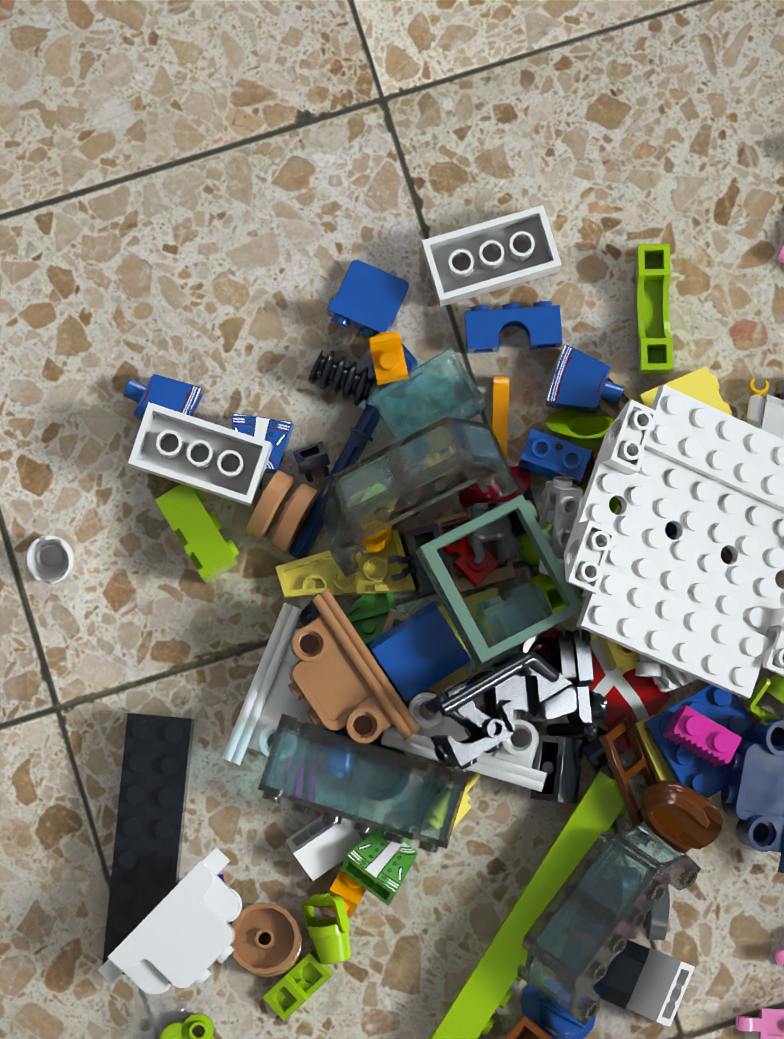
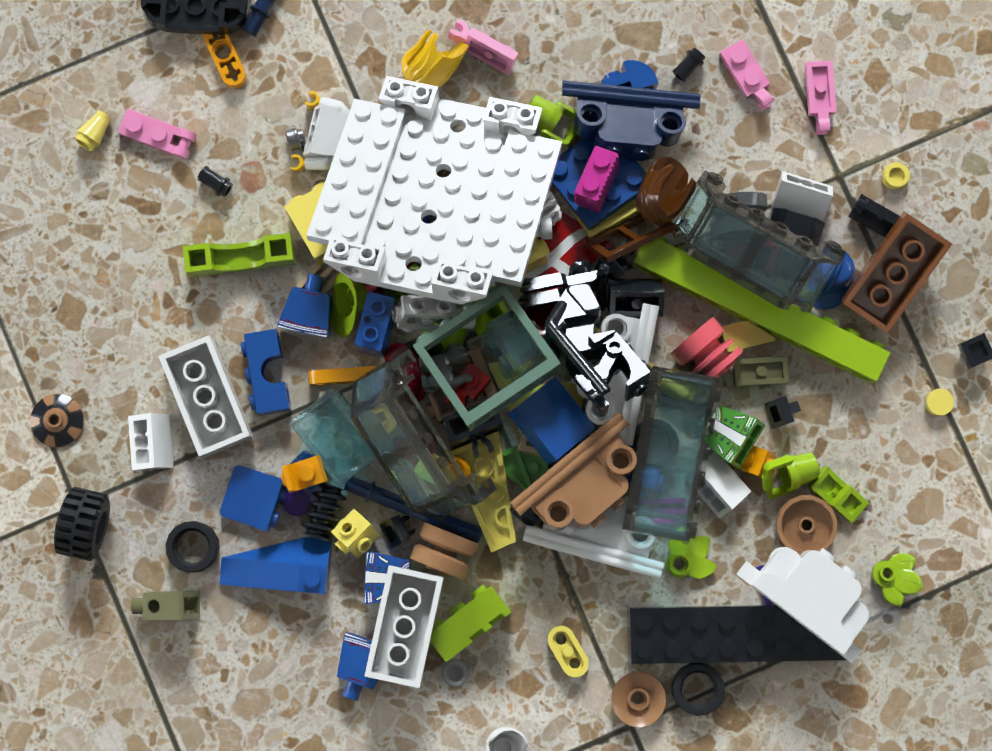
camera: 100 degrees left, 0 degrees up
none -> dish [30,394,84,447]
none -> black tyre [54,487,110,561]
none -> white brick [128,413,174,470]
none -> olive torso [131,591,200,620]
none -> black tyre [165,521,220,573]
none -> black pin [197,166,233,197]
none -> blue wedge [219,537,332,594]
none -> dark purple tile [283,490,311,516]
none -> light yellow brick [331,509,380,559]
none -> light grey tile [442,659,469,687]
none -> light yellow plate [547,625,589,677]
none -> medium nougat dish [611,672,666,727]
none -> lime plate [665,529,717,579]
none -> coral wheel [670,317,743,388]
none -> black tyre [671,663,725,716]
none -> light yellow tile [722,320,775,353]
none -> olive plate [733,356,789,387]
none -> black tile [765,396,801,429]

